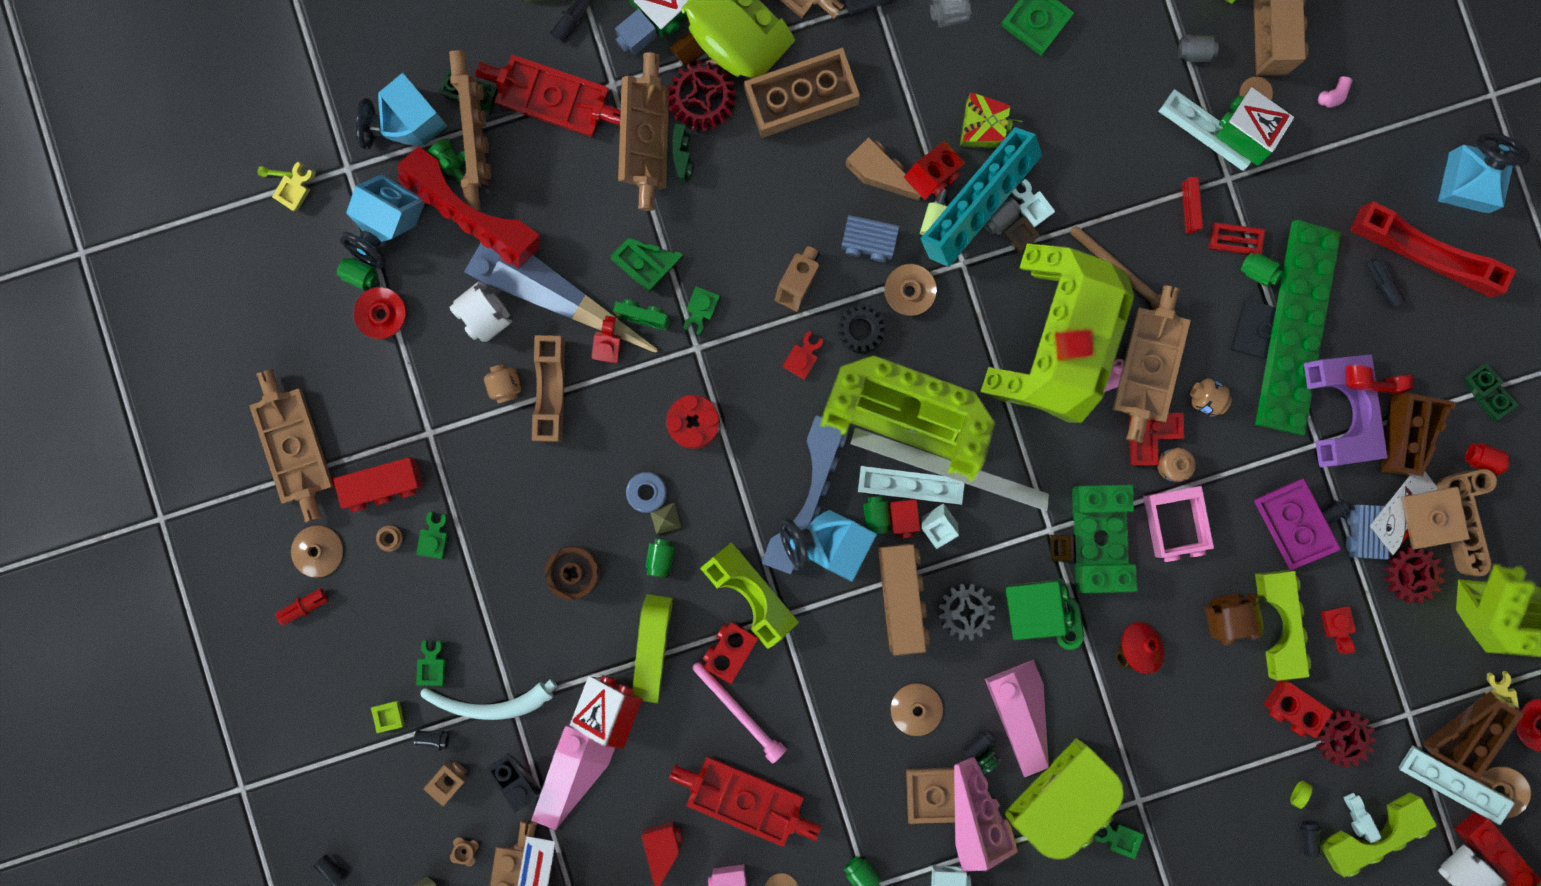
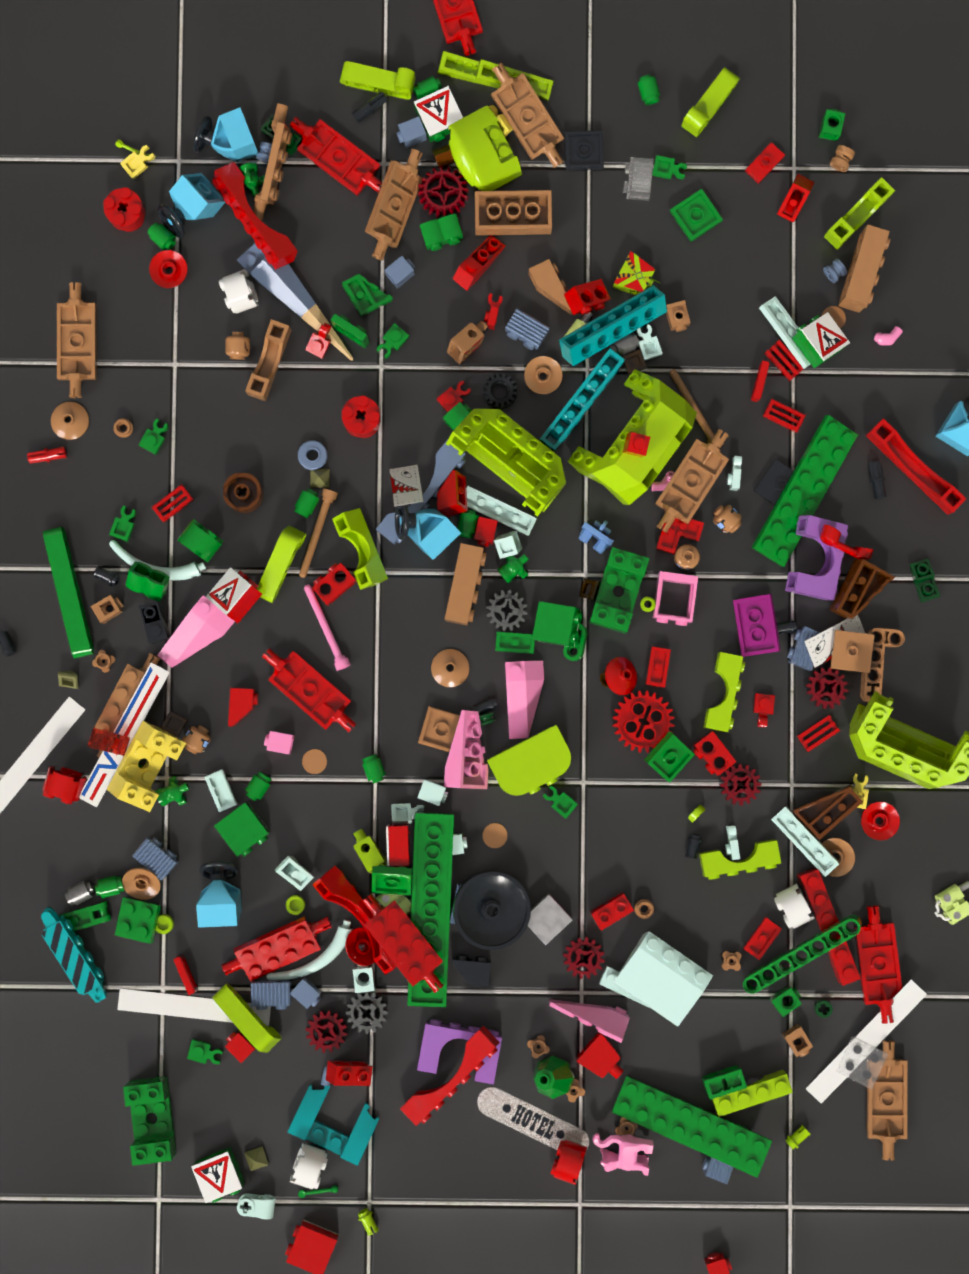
camera: 10 degrees right, 0 degrees up
red brick [333,457,424,513] -> none
lime plate [371,700,405,733] -> none
dark green slope [673,123,694,184] -> none
white sticker [851,428,1049,511] -> none
flat silver brick [1178,35,1219,62] -> none
reddish brown brick [1203,593,1264,645] -> none
green brick [1241,252,1283,287] -> none
red brick [1465,443,1510,476] -> none
none -> green beam [43,526,94,659]
none -> red brick [103,187,146,232]
none -> green brick [126,561,170,601]
none -> red tile [152,484,194,523]
none -> green brick [177,519,223,563]
none -> sand blue wheel [256,142,272,163]
none -> medium nougat piece [299,488,338,578]
none -> sand blue brick [384,256,415,289]
none -> white sticker [389,465,423,507]
none -> green brick [420,214,463,251]
none -> red slope [436,470,468,517]
none -> green brick [443,402,472,431]
none -> red slope [453,235,506,291]
none -> red plate [484,293,502,330]
none -> green plate [495,632,535,654]
none -> green piece [497,554,529,584]
none -> teal brick [539,348,625,453]
none -> medium blue hips [578,520,614,554]
none -> red gear [612,691,675,753]
none -> lime pin [640,597,656,612]
none -> green plate [644,731,695,783]
none -> red plate [645,647,671,688]
none -> medium nougat brick [666,300,691,332]
none -> light aqua plate [727,456,742,491]
none -> red tile [764,340,803,382]
none -> red tile [797,715,840,752]
none -> sand blue wheel [823,259,847,283]

